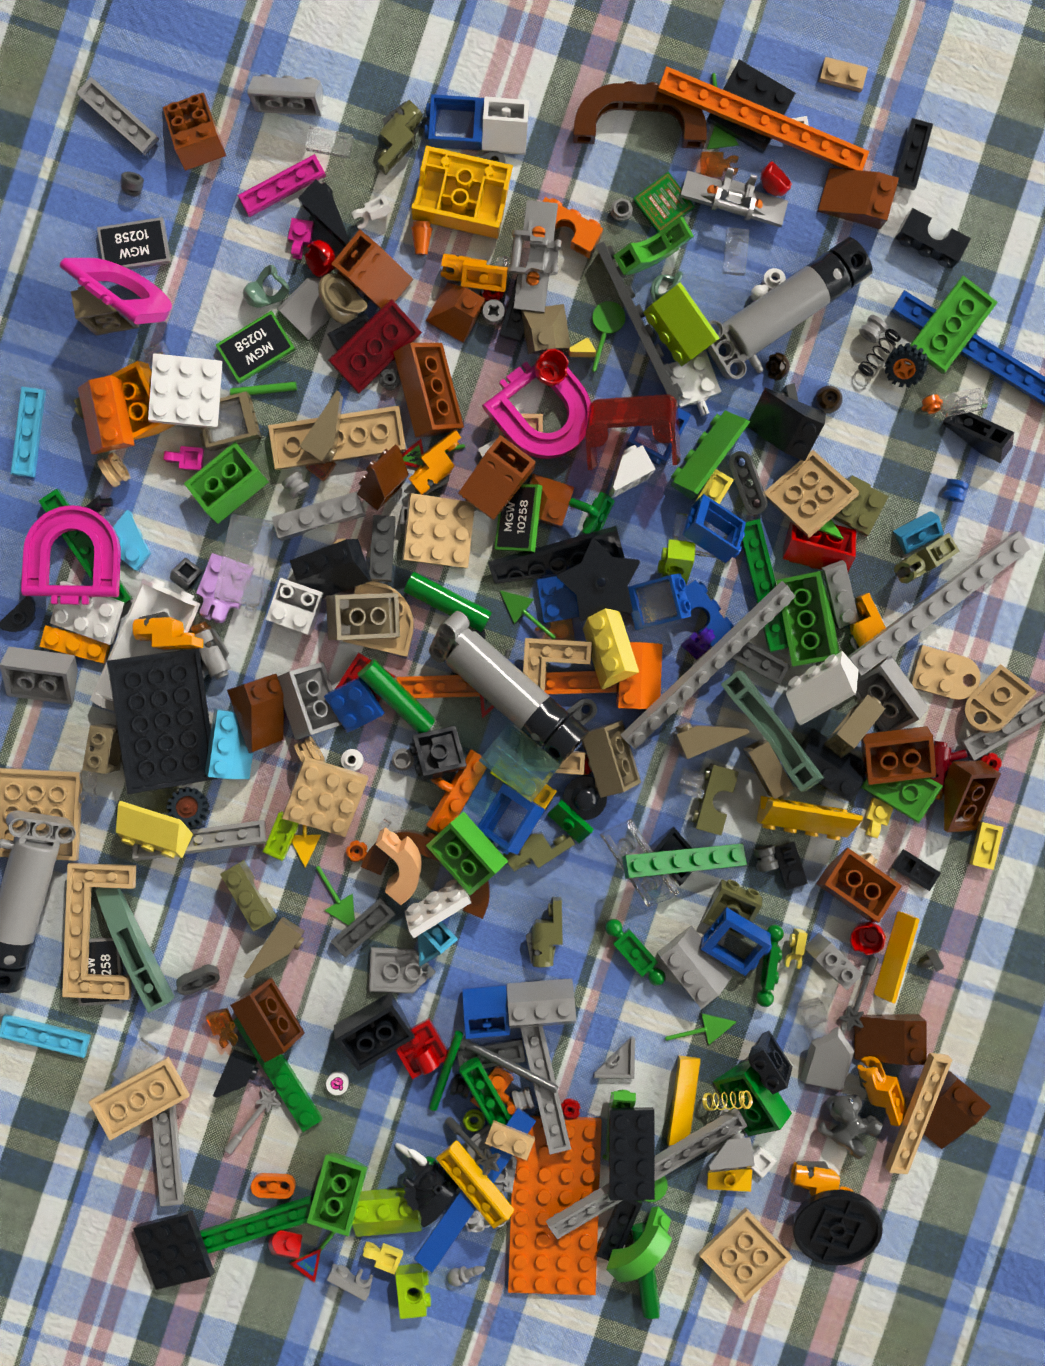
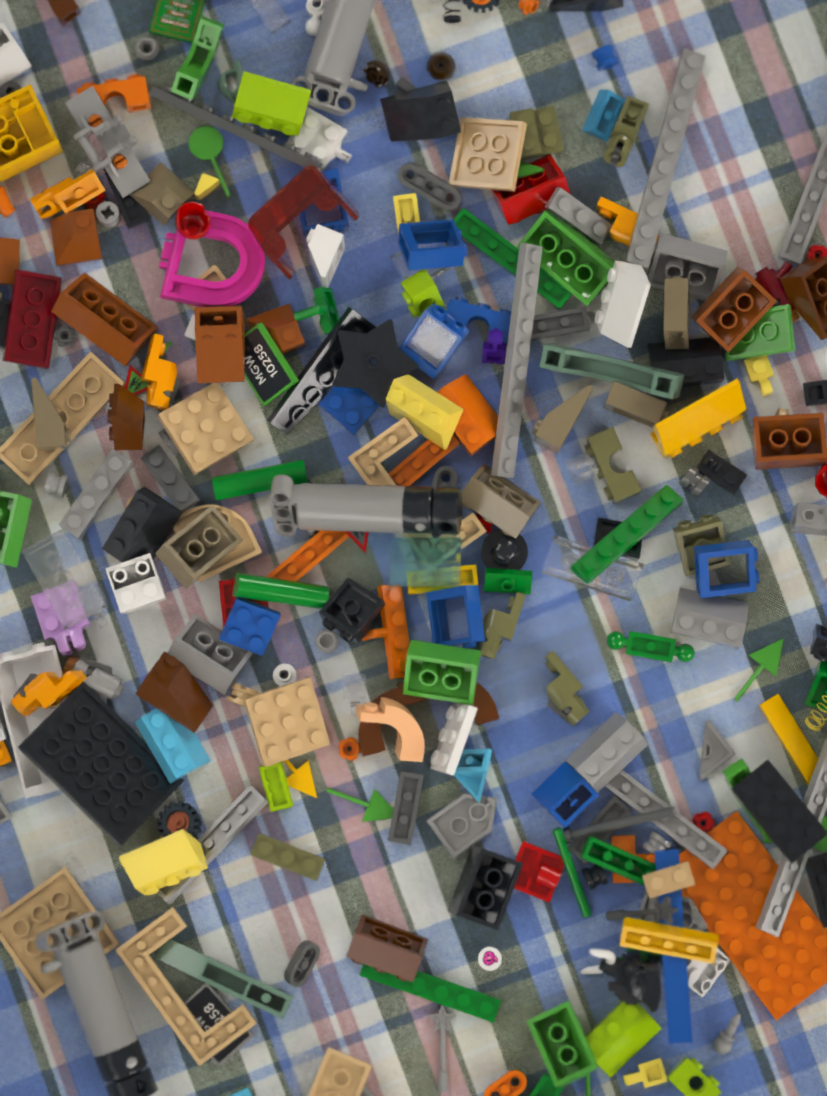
camera: 40 degrees left, 5 degrees down
dark tan window [82,724,122,774] -> none
black slope [170,557,203,591] -> none
clear orange plate [205,1008,238,1048] -> none
black slope [213,1049,259,1098] -> none
dark tan slope [243,917,305,979] -> none
tile [305,461,337,482] -> none
lime plate [463,1109,485,1132] -> none
bright green piece [500,590,556,639] -> none
clear orange plate [535,619,575,641] -> none
bright green slope [671,410,750,500] -> none
green plate [756,924,784,1007] -> none
light yellow plate [784,928,808,969] -> none
tan plate [910,645,981,699] -> none
tan plate [965,664,1036,733] -> none

